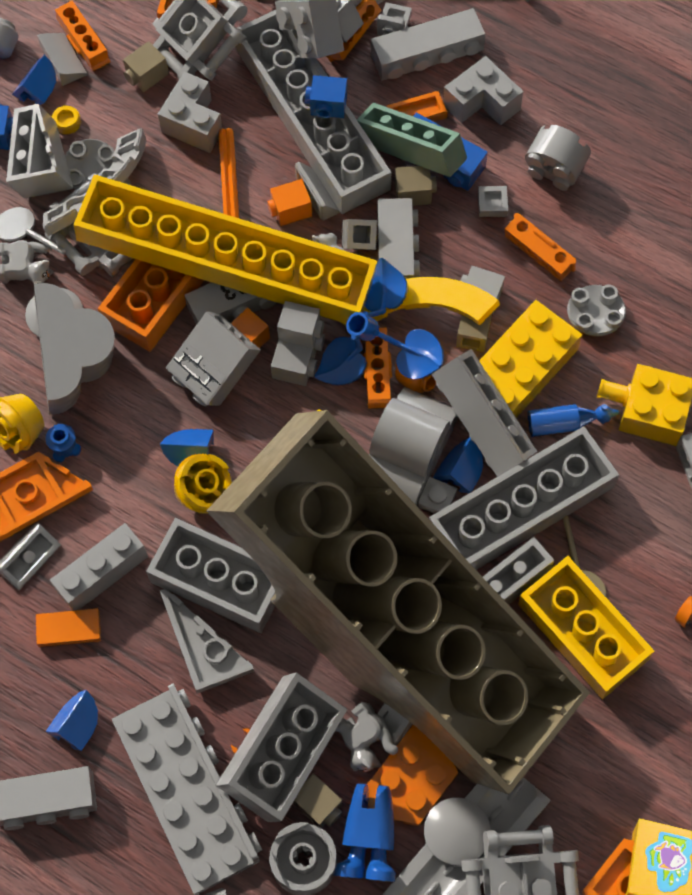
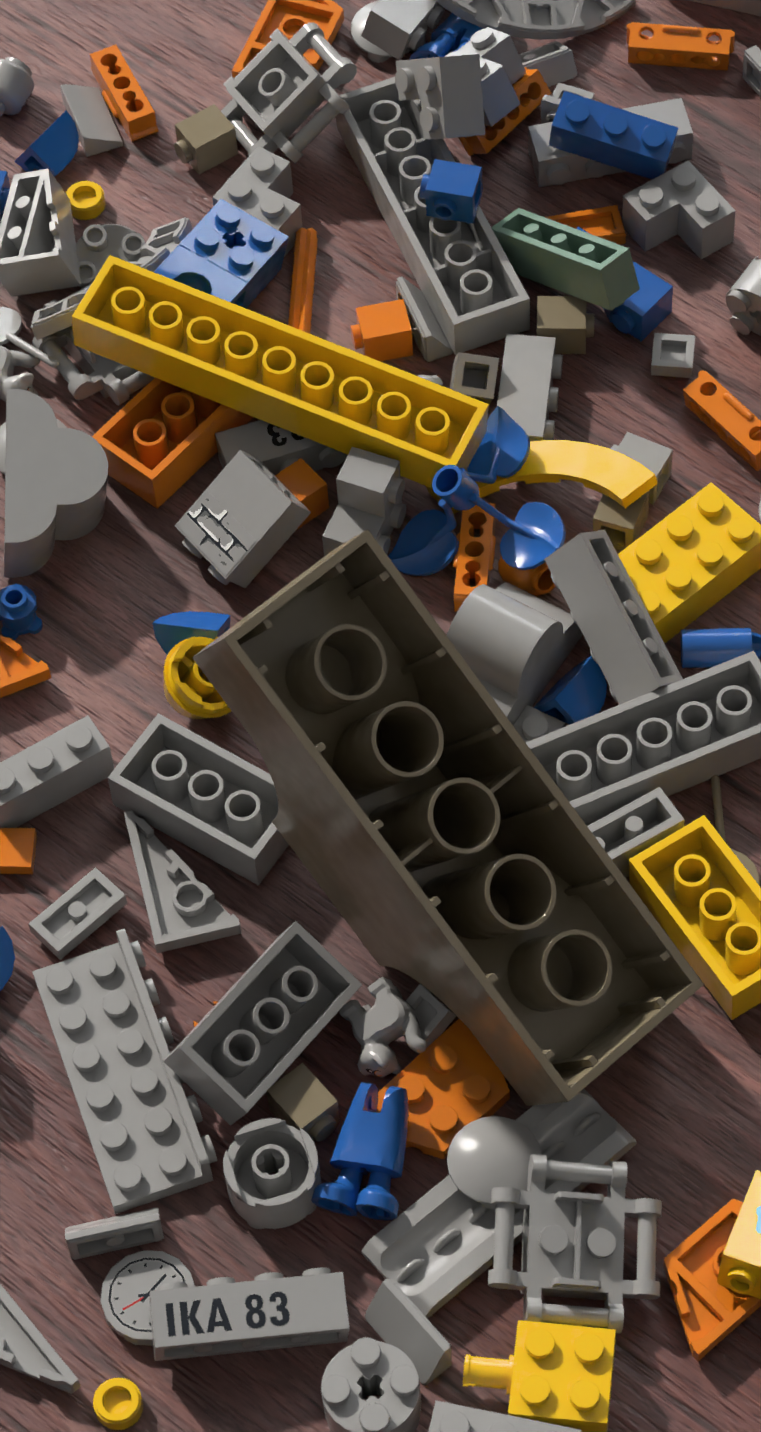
camera: 10 degrees right, 10 degrees down
none -> light grey plate [29,867,127,960]
none -> brick [154,199,289,308]
none -> blue brick [549,91,678,180]

